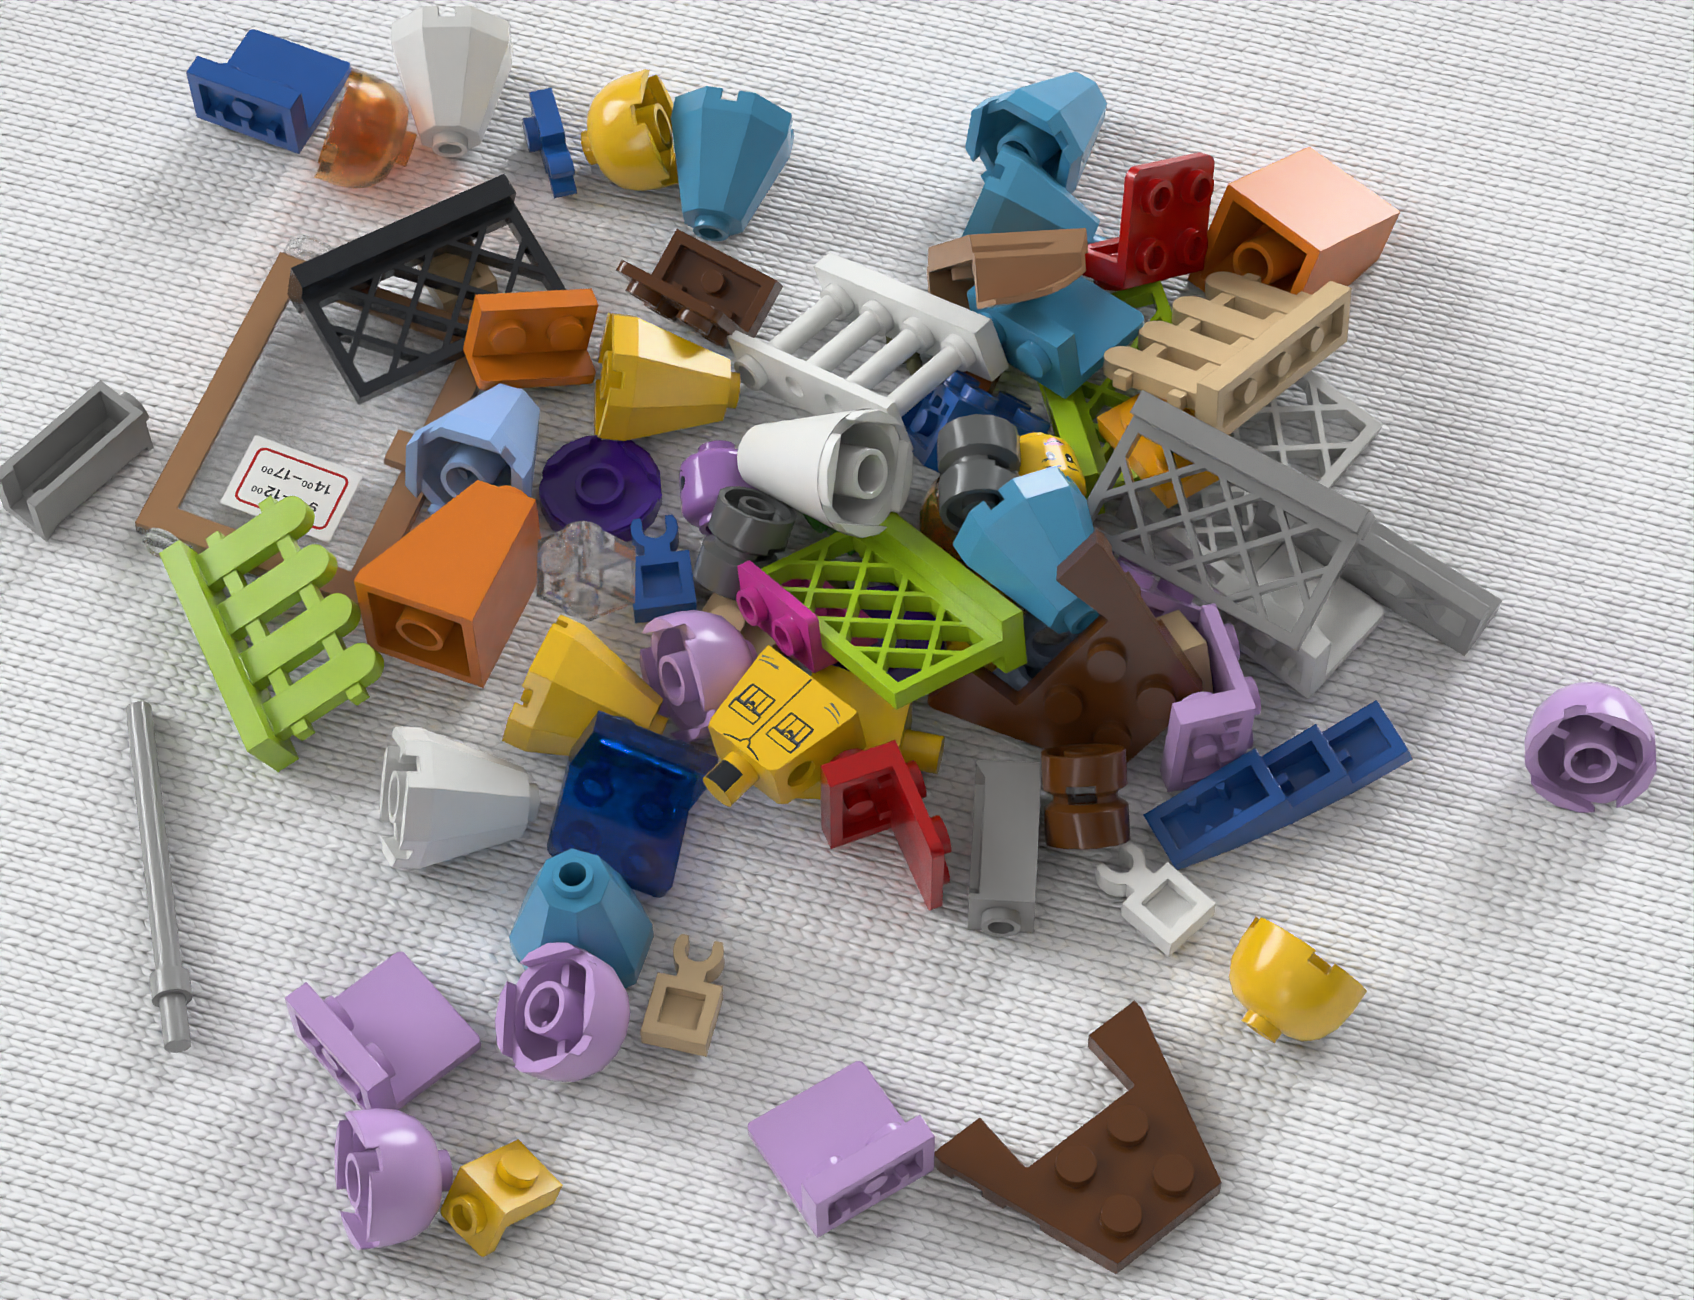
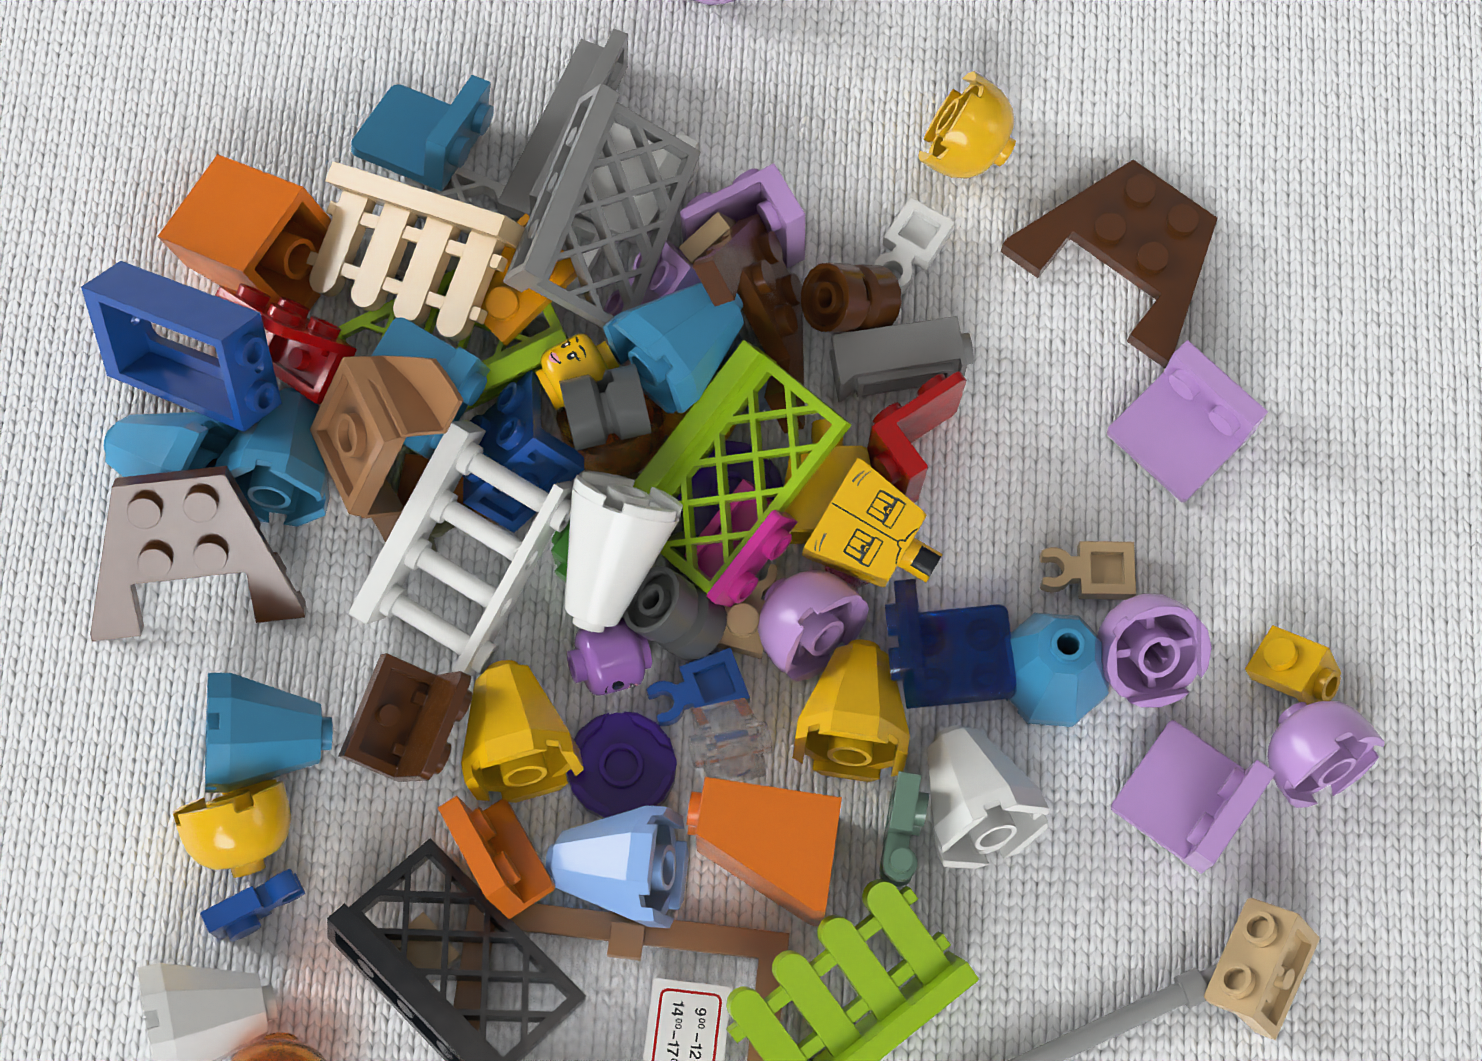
camera: 105 degrees left, 15 degrees up
blue slope [1143,700,1413,870] -> none
none -> blue piece [81,261,282,432]
none -> wing [90,466,307,641]
none -> dark azure bracket [351,75,494,192]
none -> sand green plate [879,771,929,889]
none -> tan bracket [1204,898,1320,1041]

